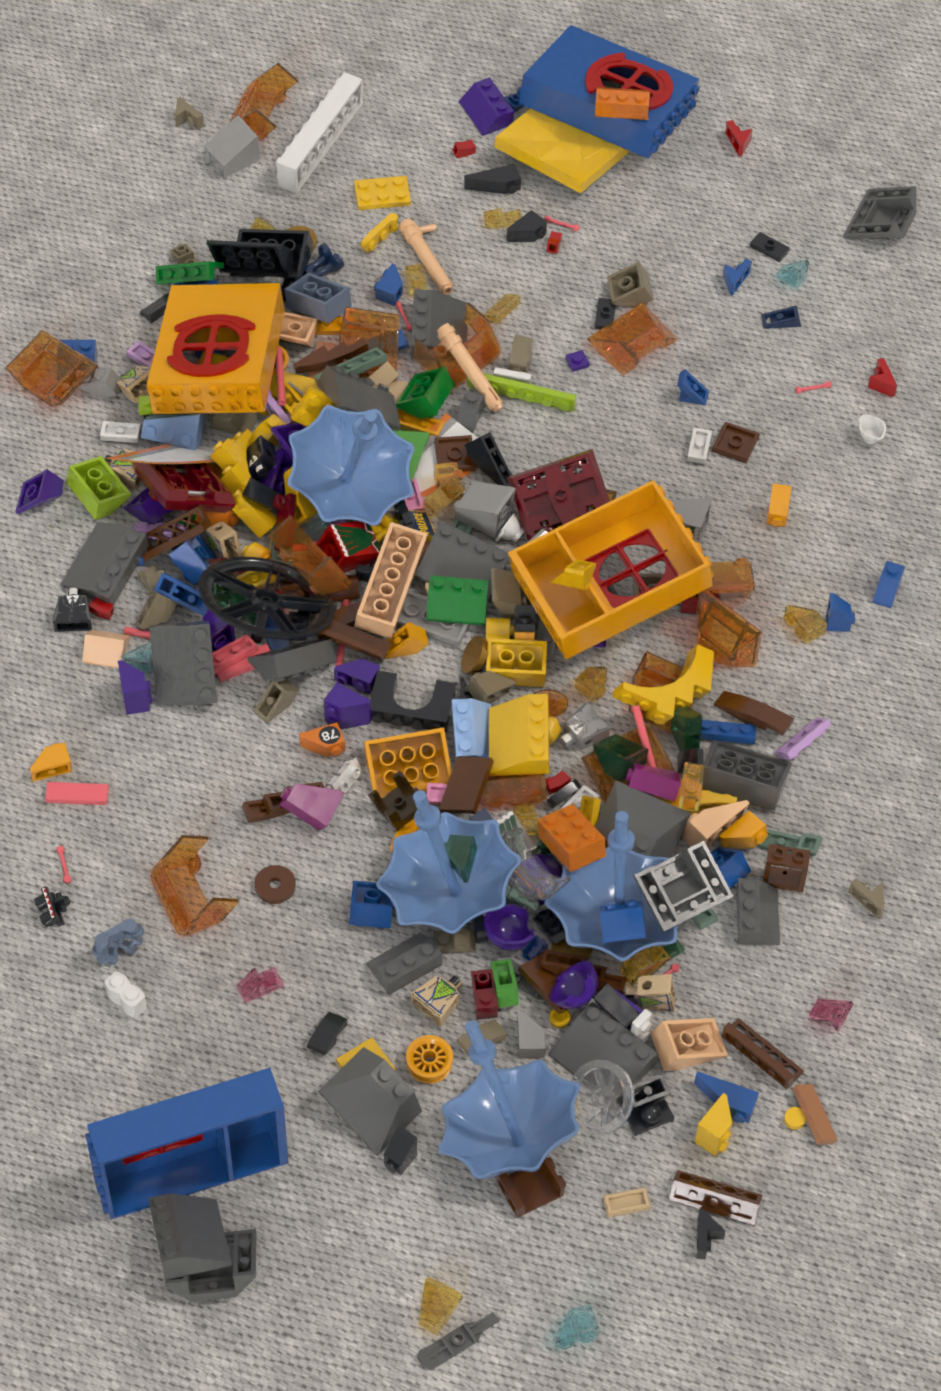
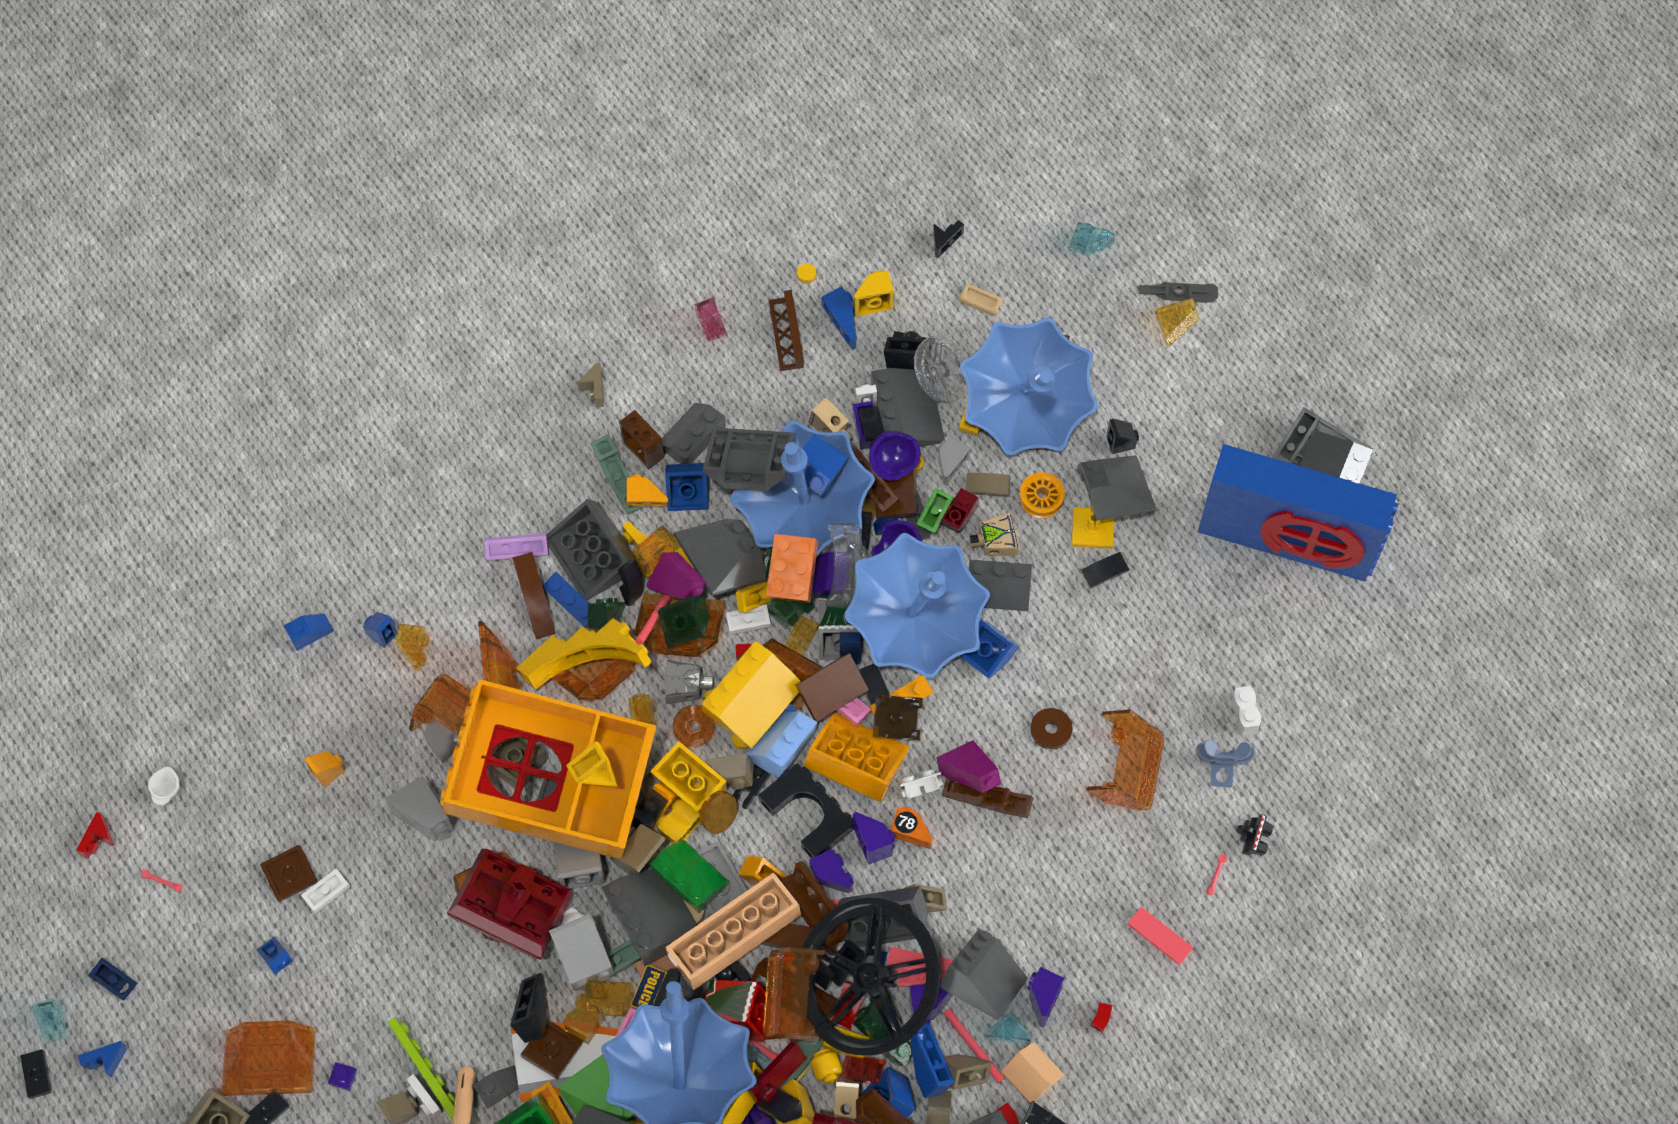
camera: 140 degrees left, 10 degrees up
light orange slope [30,742,72,782] -> none
clear pink slope [236,967,284,1003] -> none
clear green slope [444,834,478,883] -> none
black beam [546,779,582,809] -> none
light nougat slope [650,1018,728,1071] -> none
reddish brown fence [669,1170,762,1225] -> none
light nougat slope [682,800,750,847] -> none
nougat tile [792,1084,838,1145] -> none
none -> red piece [1091,1002,1113,1033]

